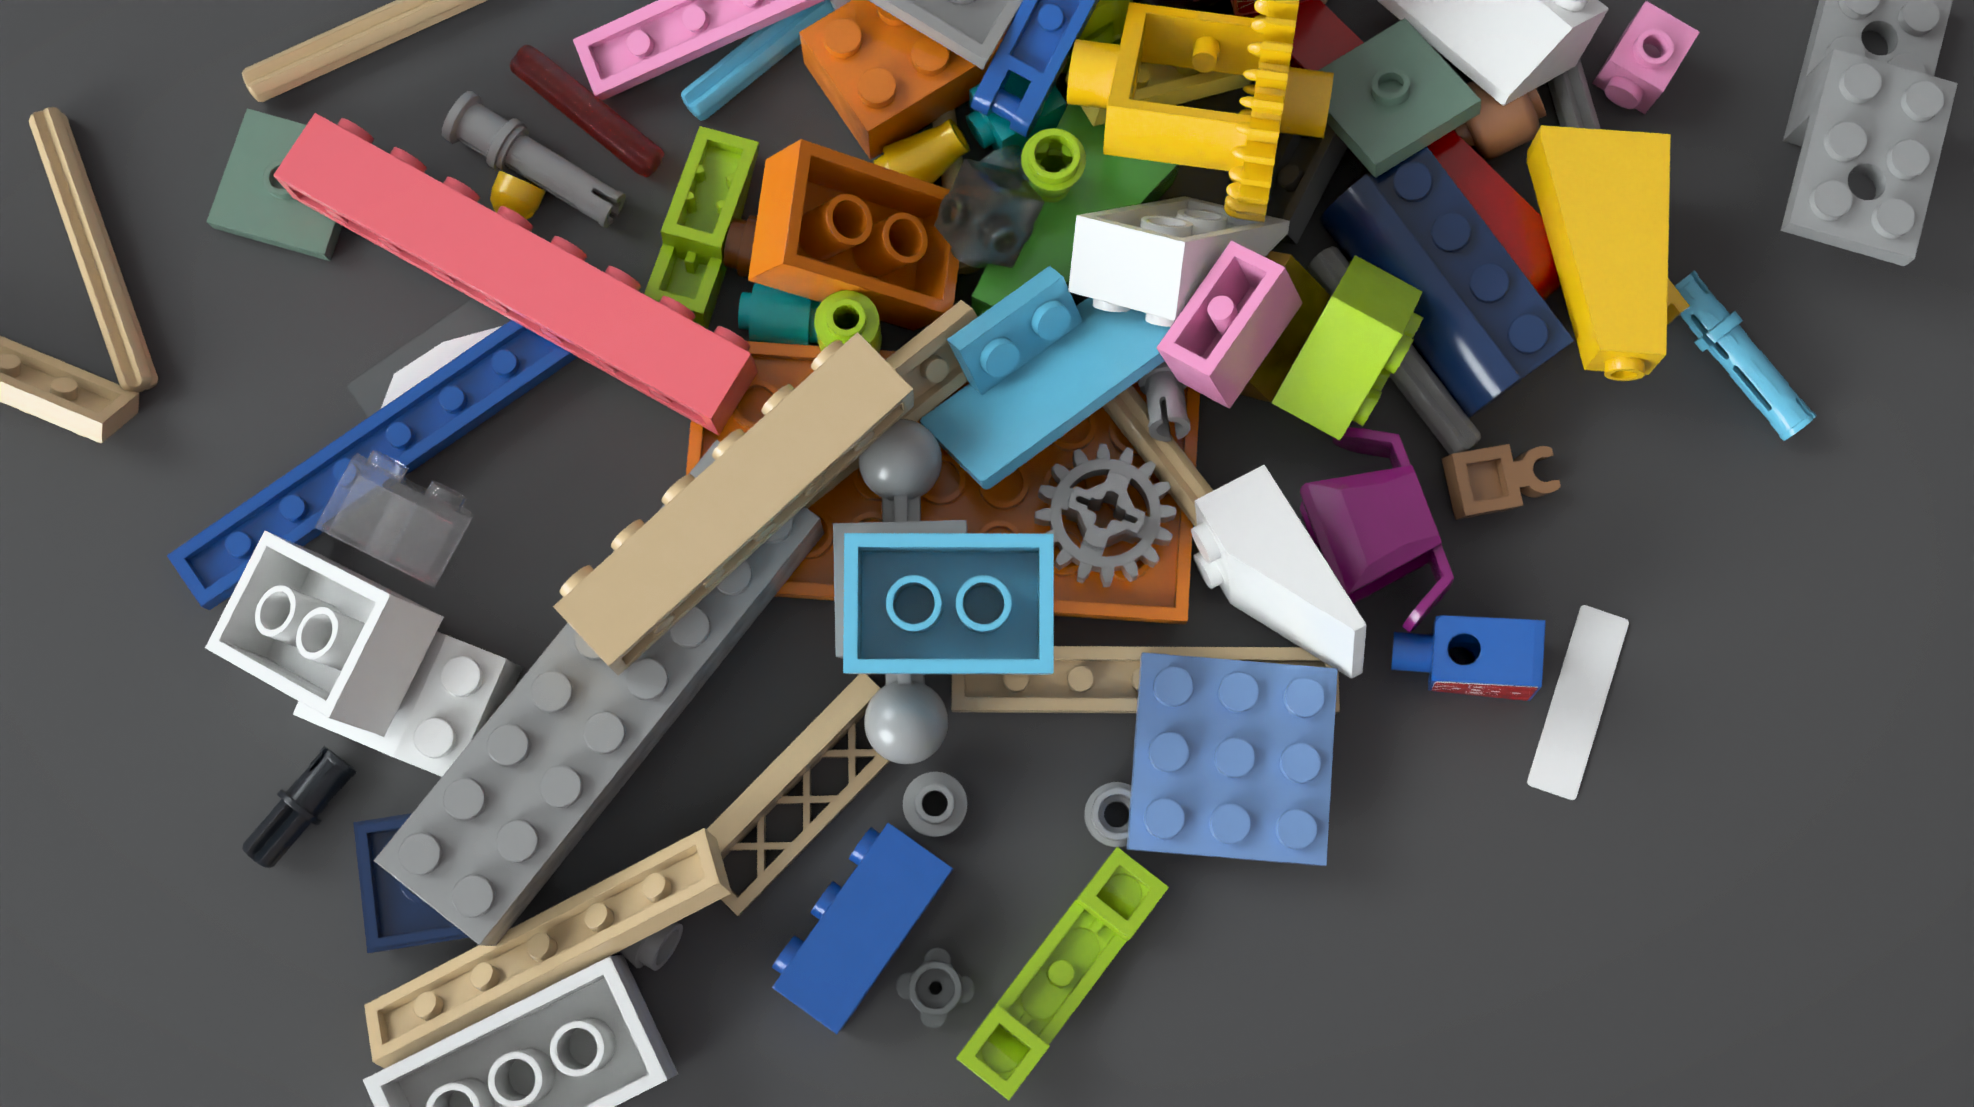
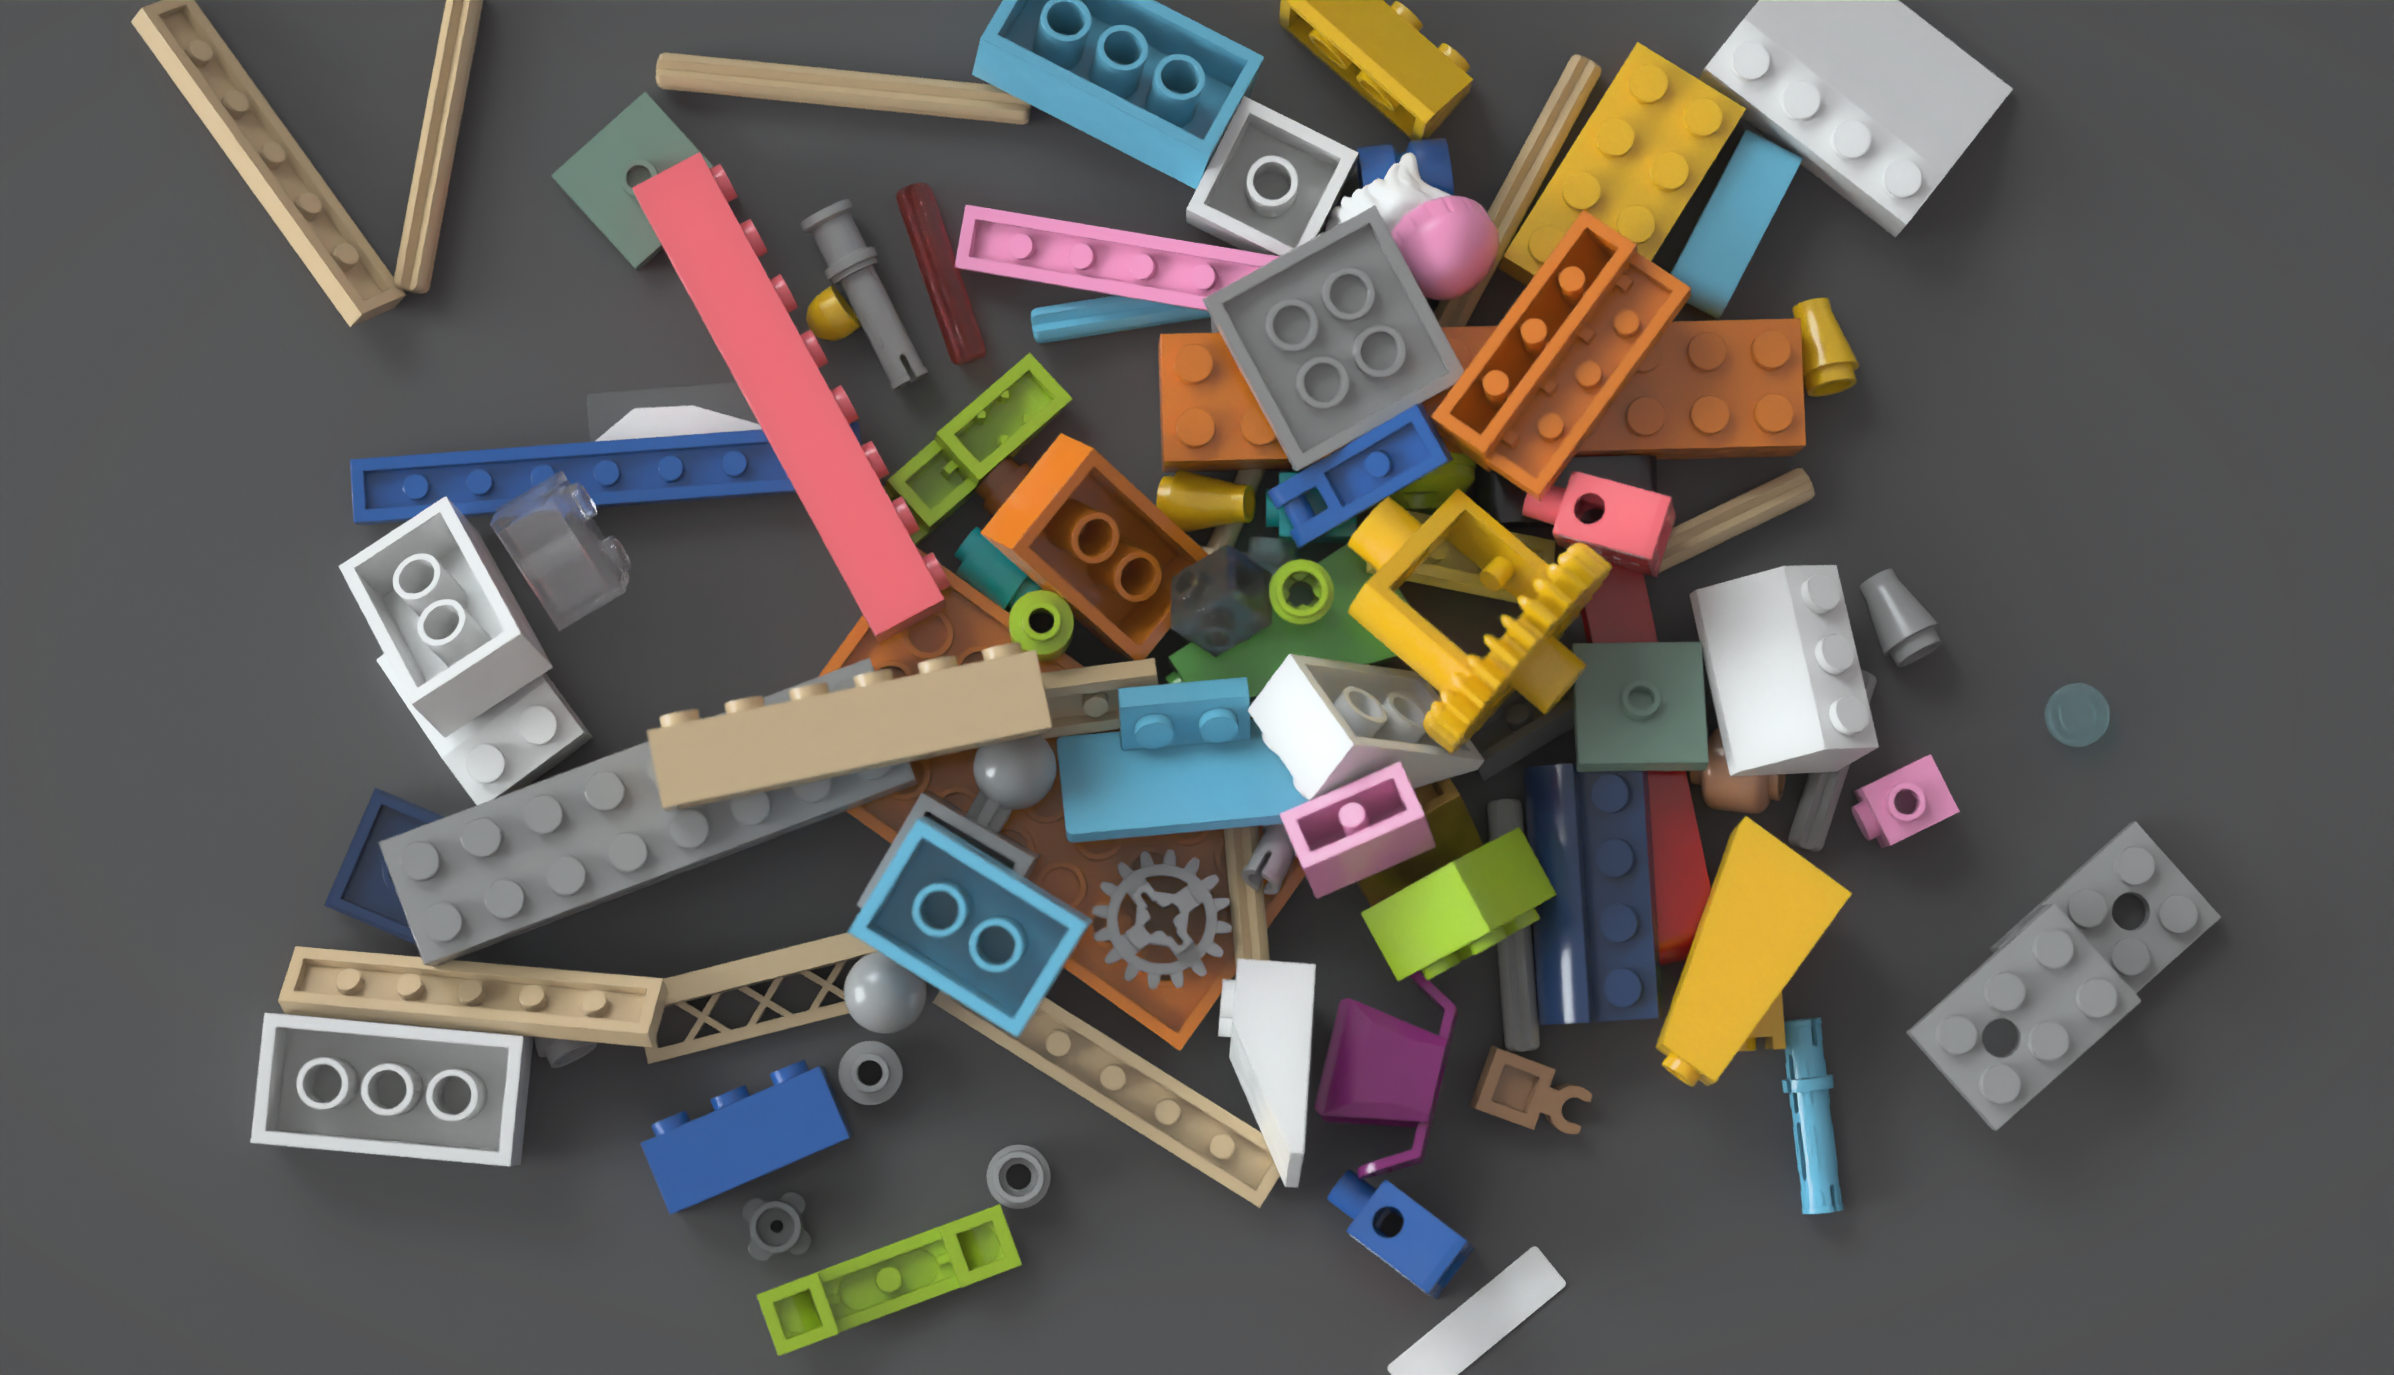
camera: 30 degrees right, 5 degrees up
black axle [242,746,357,868] -> none
medium blue plate [1127,652,1338,866] -> none

